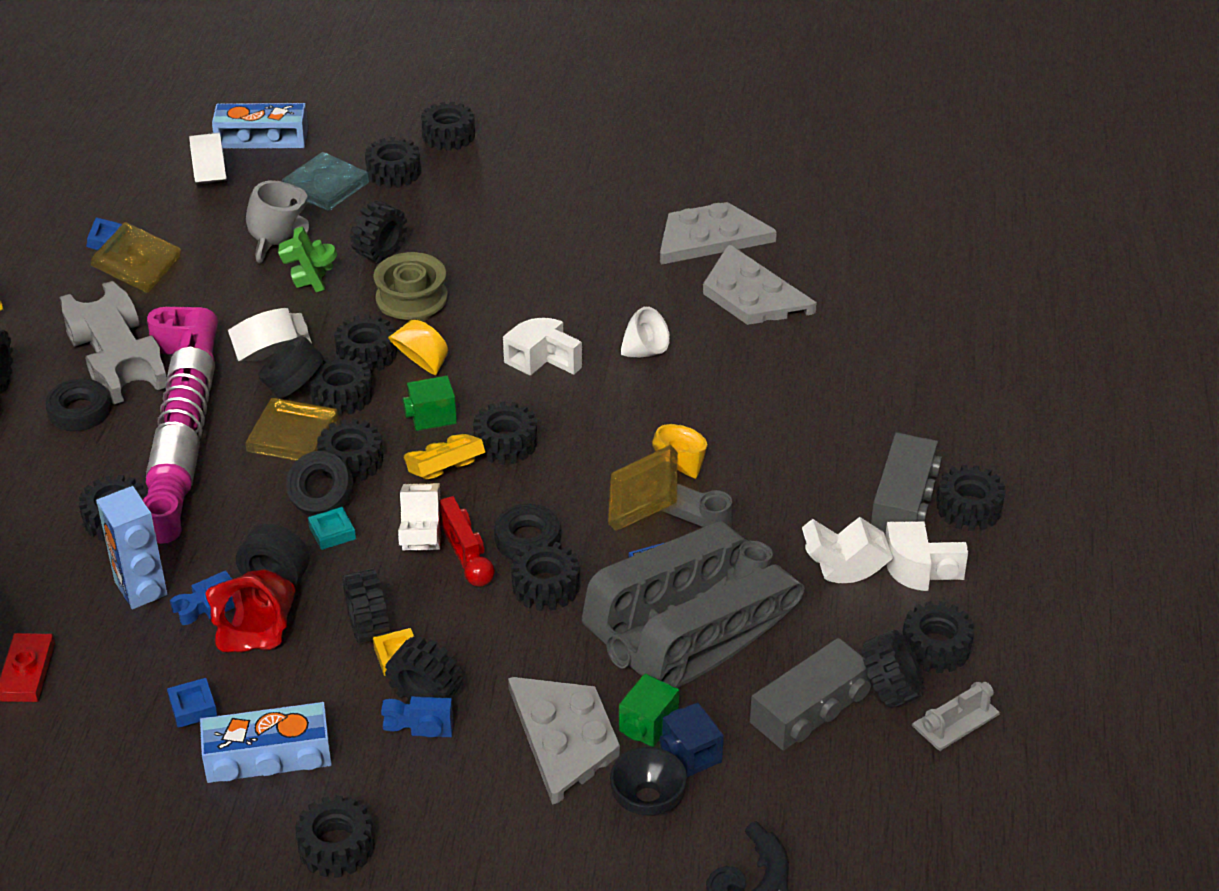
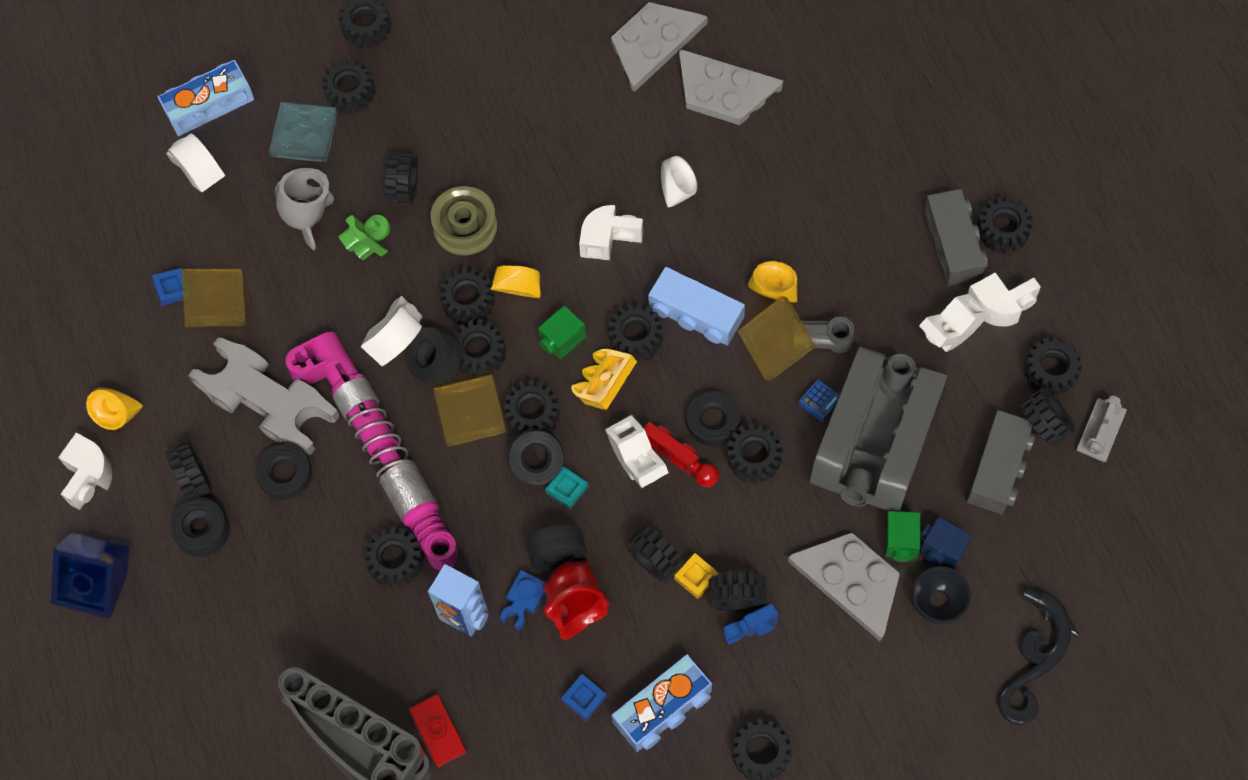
camera: 25 degrees left, 25 degrees up
none -> light blue brick [648,267,745,346]

